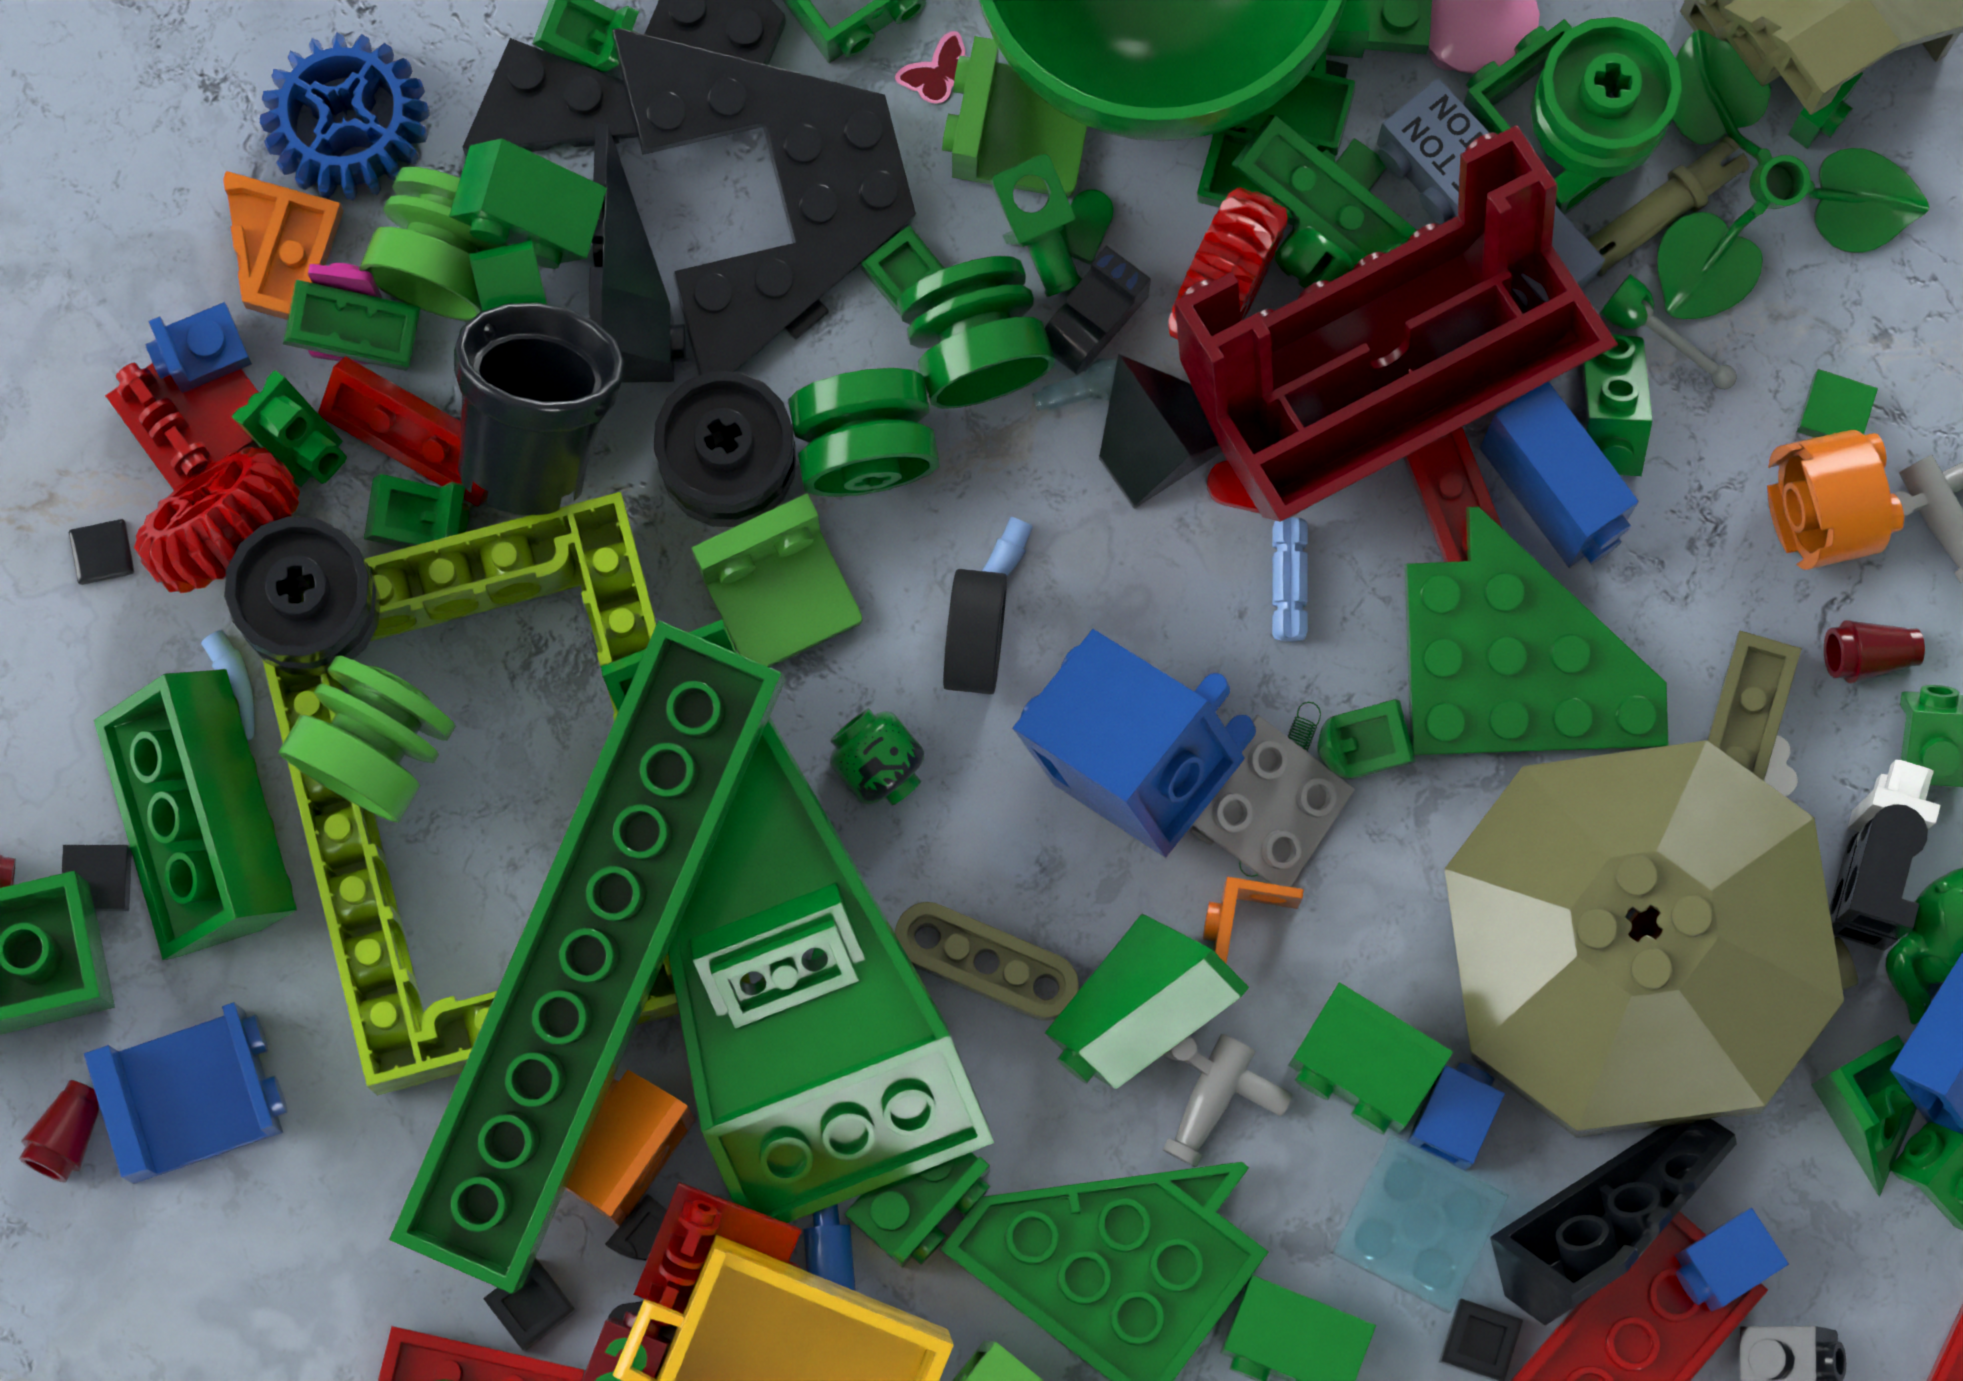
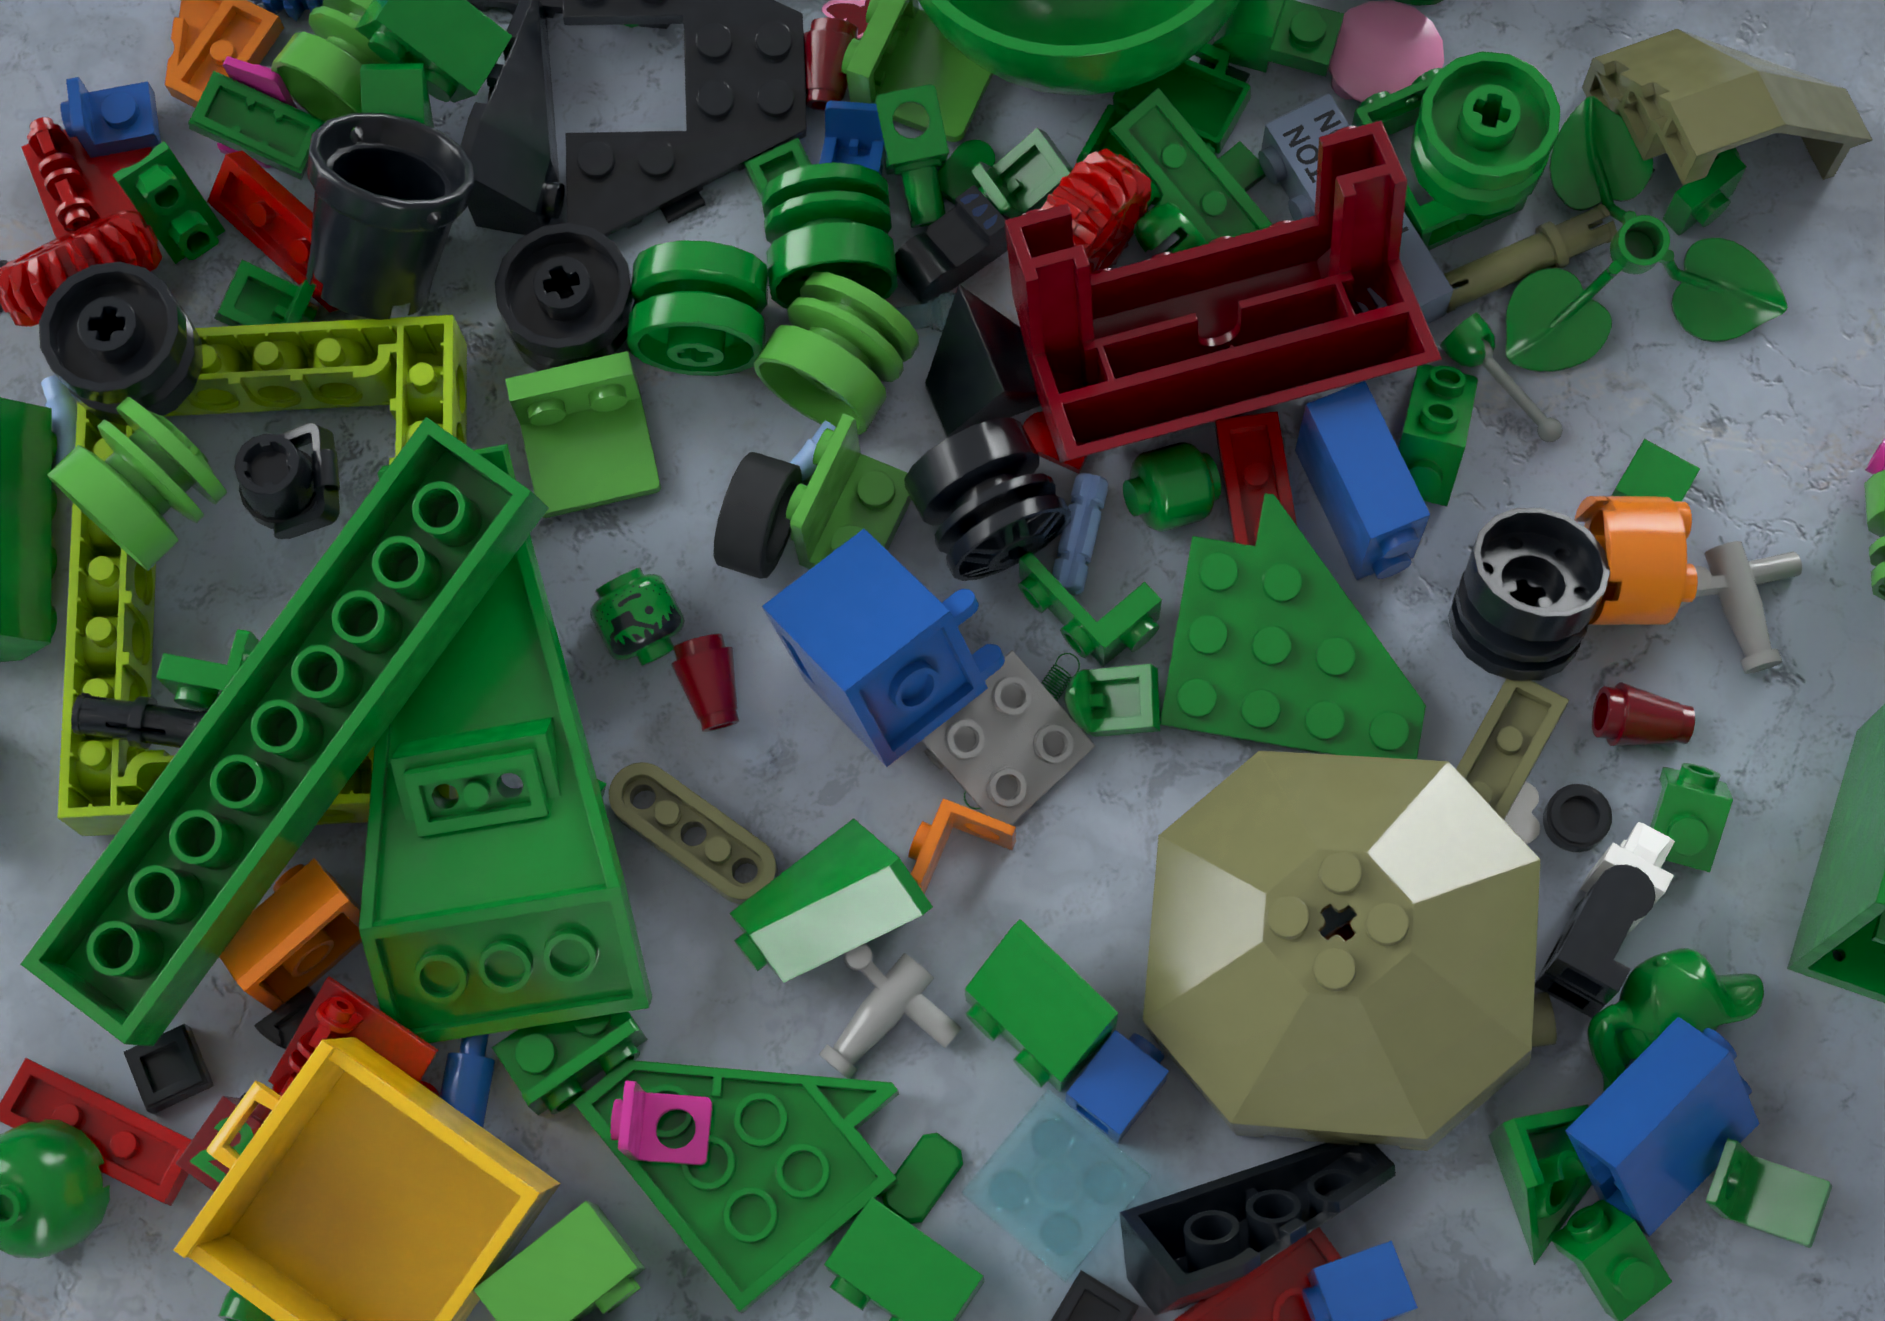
camera: 20 degrees right, 5 degrees down
none -> black pin [71,693,207,750]
none -> green bracket [156,629,259,711]
none -> black piece [234,423,340,539]
none -> dark pink bracket [611,1081,713,1165]
none -> dark red cone [671,634,739,732]
none -> bright green wheel [753,272,919,435]
none -> bright green bracket [786,413,912,569]
none -> dark red cone [804,17,858,112]
none -> blue bracket [819,100,886,175]
none -> green piece [882,1133,963,1224]
none -> black wheel [904,417,1071,581]
none -> bracket [970,128,1073,218]
none -> green bracket [1018,551,1162,667]
none -> green head [1123,442,1221,532]
none -> black wheel [1448,508,1610,681]
none -> black tile [1543,784,1612,852]

